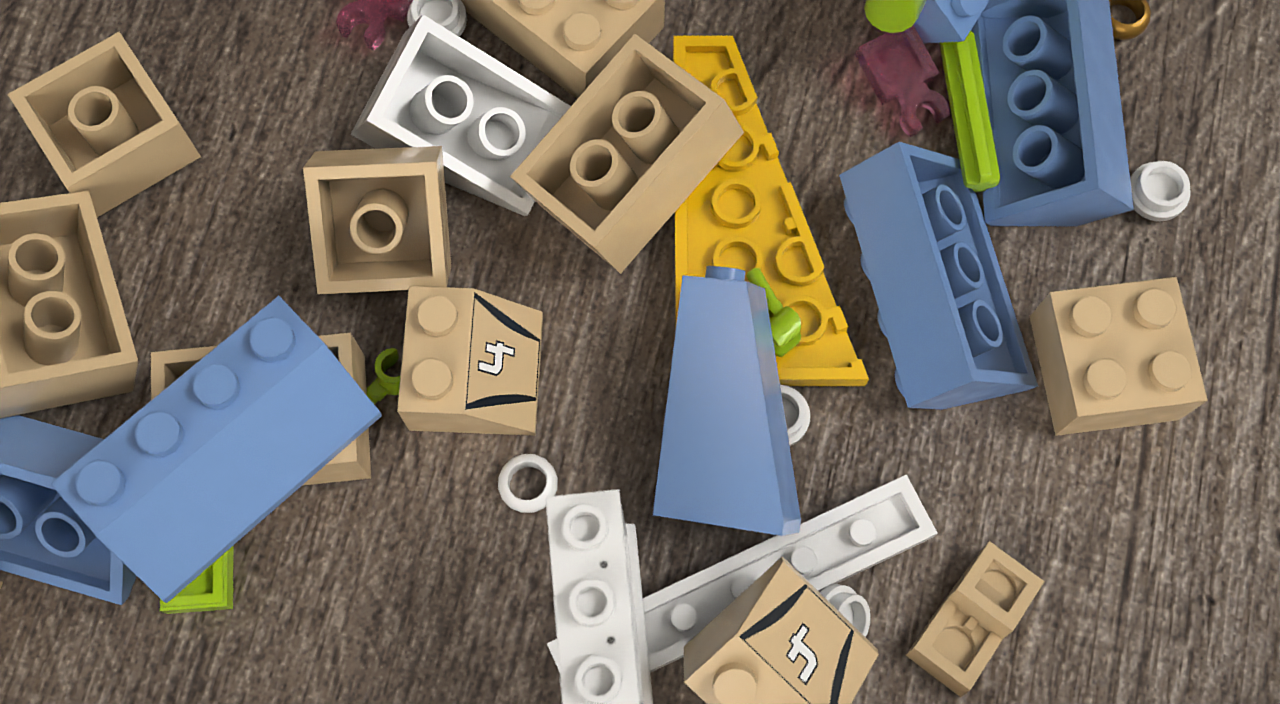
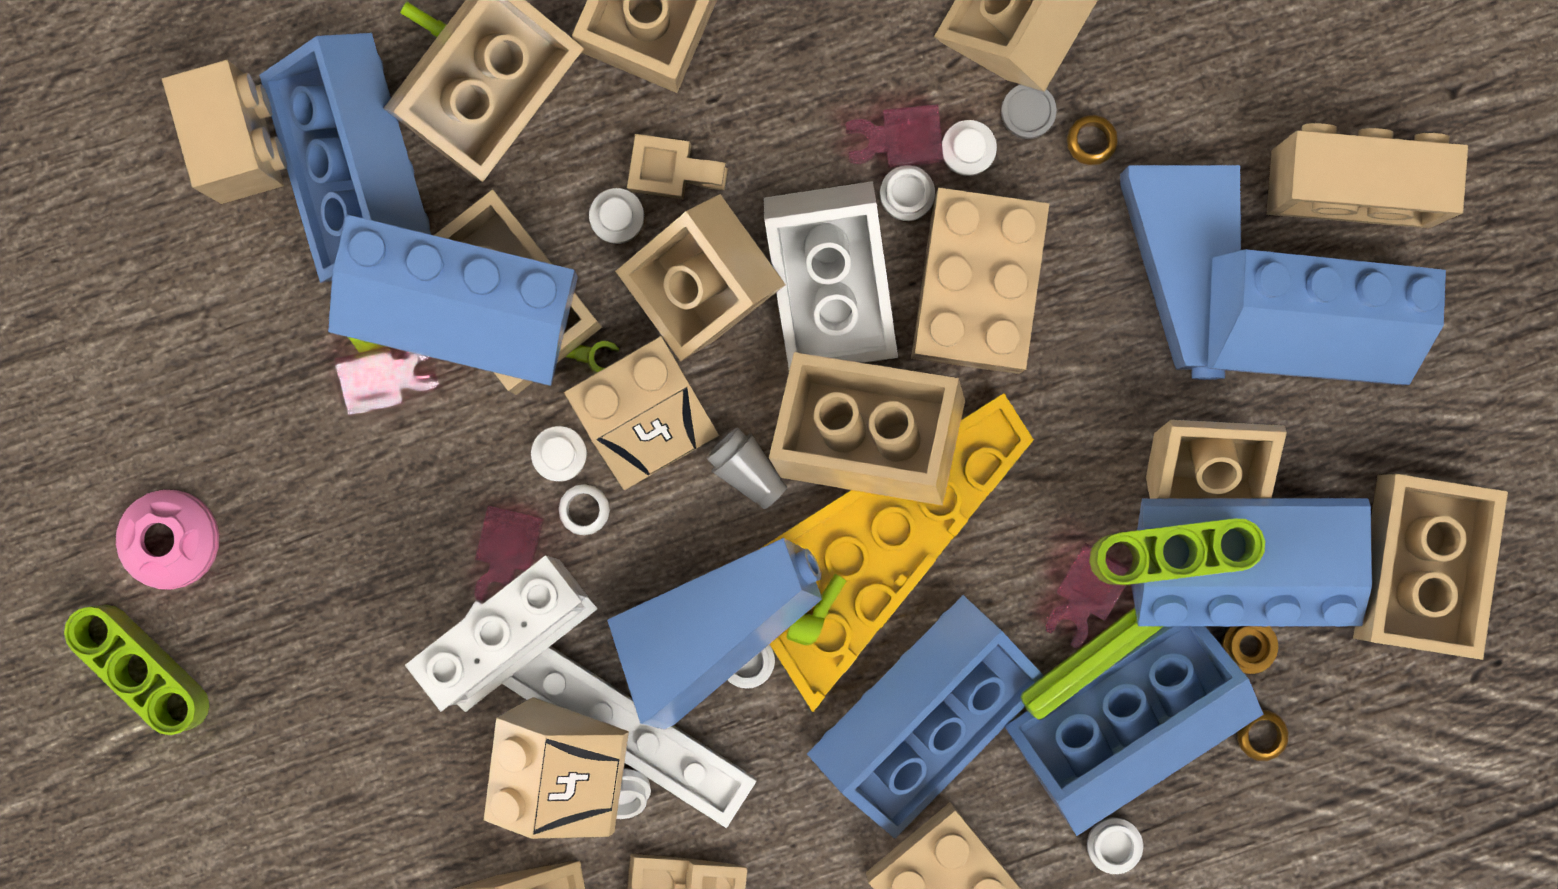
camera: 60 degrees right, 15 degrees up
none -> clear pink plate [335,347,439,416]
none -> clear pink plate [475,506,544,601]
none -> white plate [531,426,587,482]
none -> white plate [589,188,644,244]
none -> tan plate [627,134,728,199]
none -> light grey cone [706,427,787,509]

